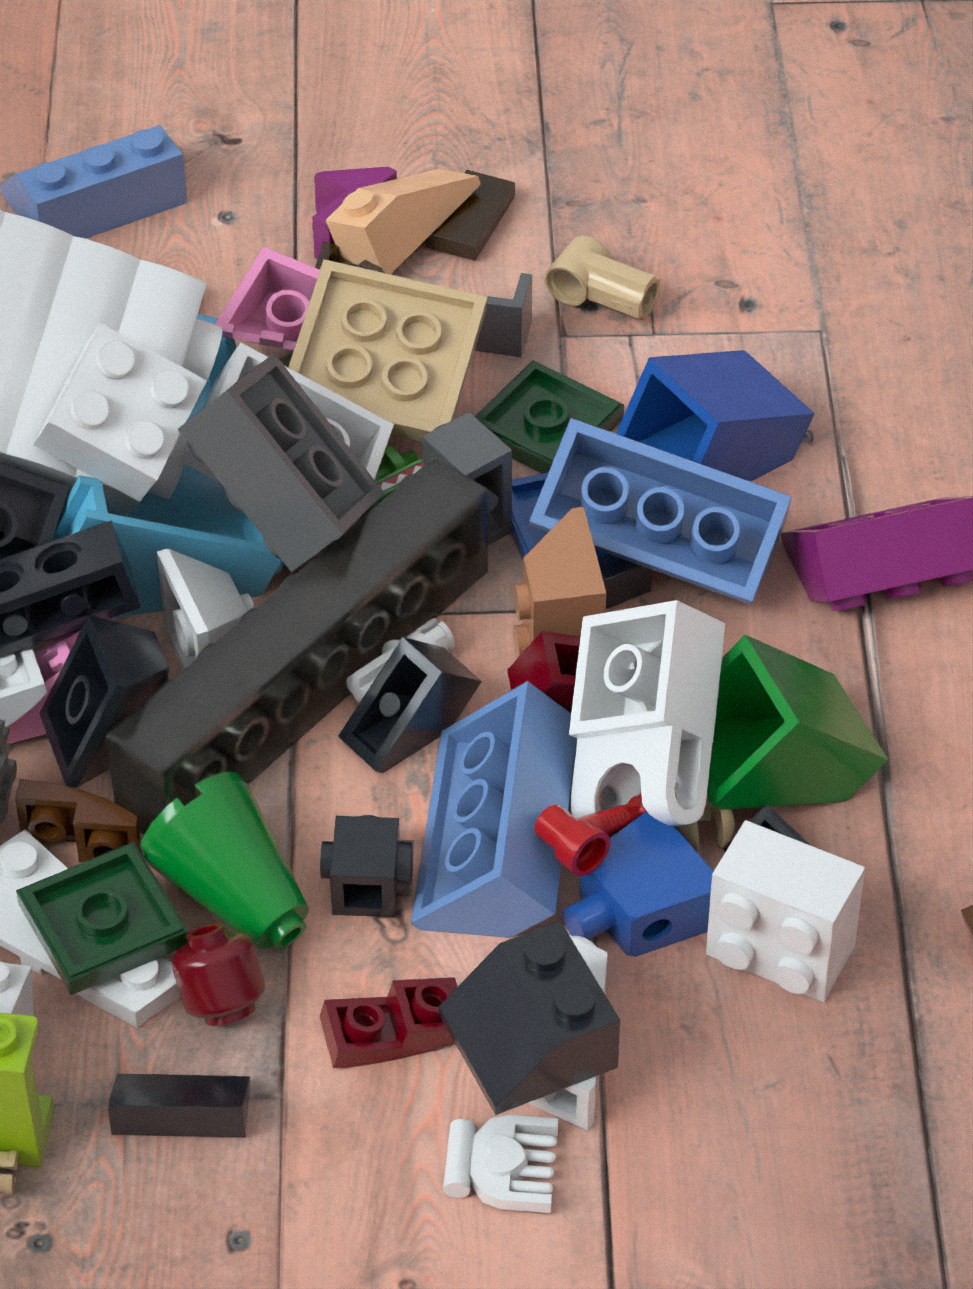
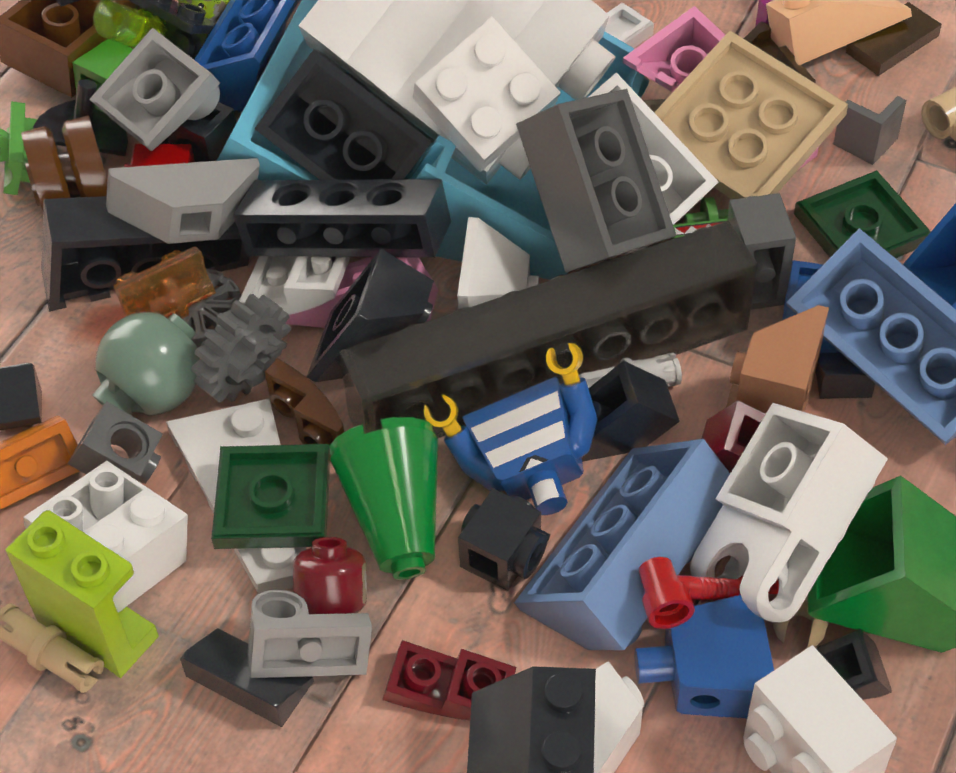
camera: 30 degrees right, 5 degrees up
none -> light grey plate [248,590,372,678]
none -> blue torso [424,343,597,516]

